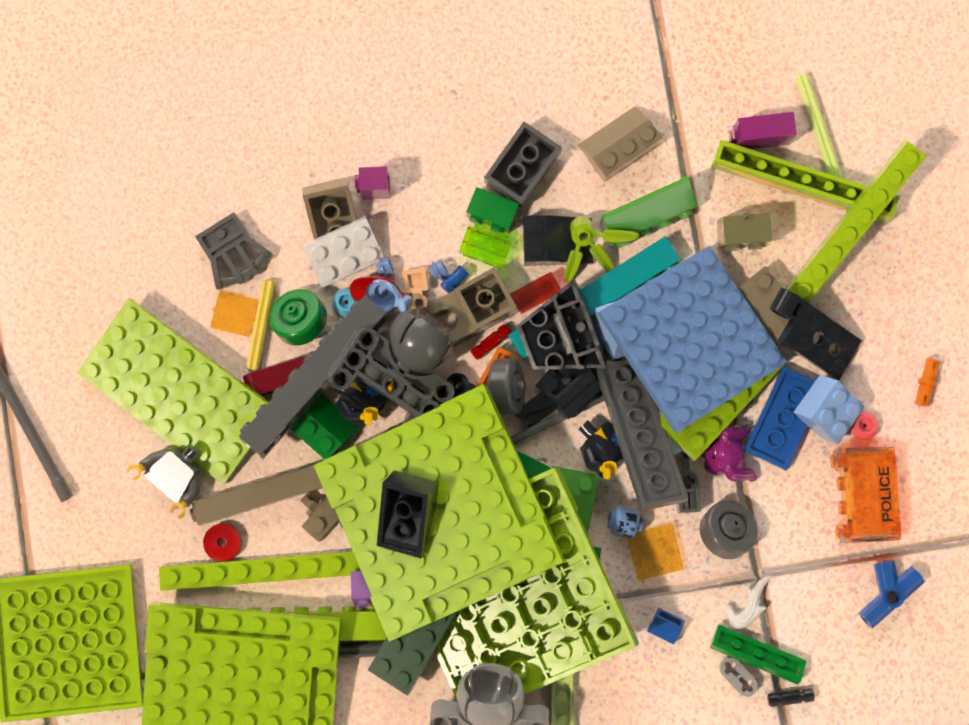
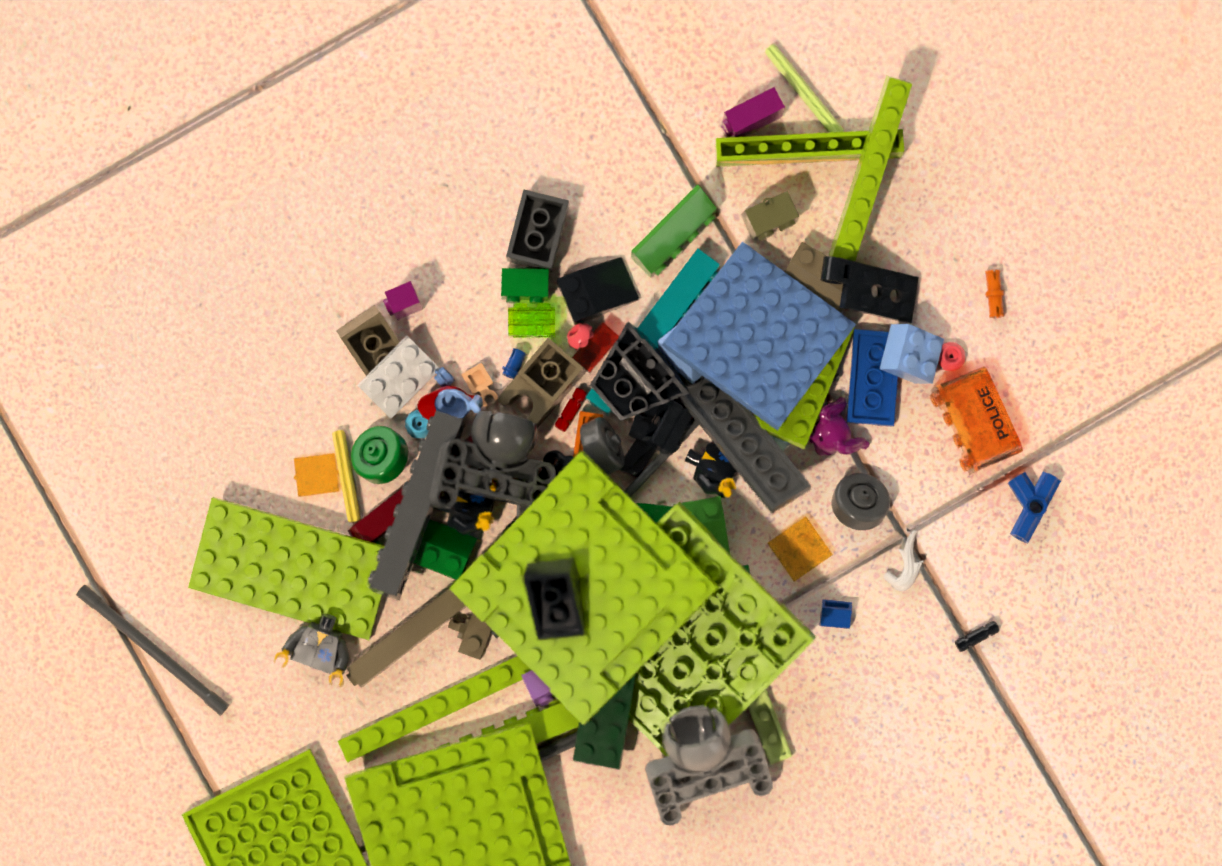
camera: 25 degrees left, 0 degrees up
dark grey plate [195,212,273,290] -> none
red piece [203,524,242,561] -> none
medium blue plate [429,260,449,281] -> none
lime plant [564,217,639,282] -> none
dark tan slope [578,106,663,182] -> none
medium blue head [607,505,643,538] -> none
dark grey piece [677,451,701,513] -> none
green plate [710,624,807,685] -> none
light grey beam [719,657,758,697] -> none
none -> coral plate [567,323,594,350]

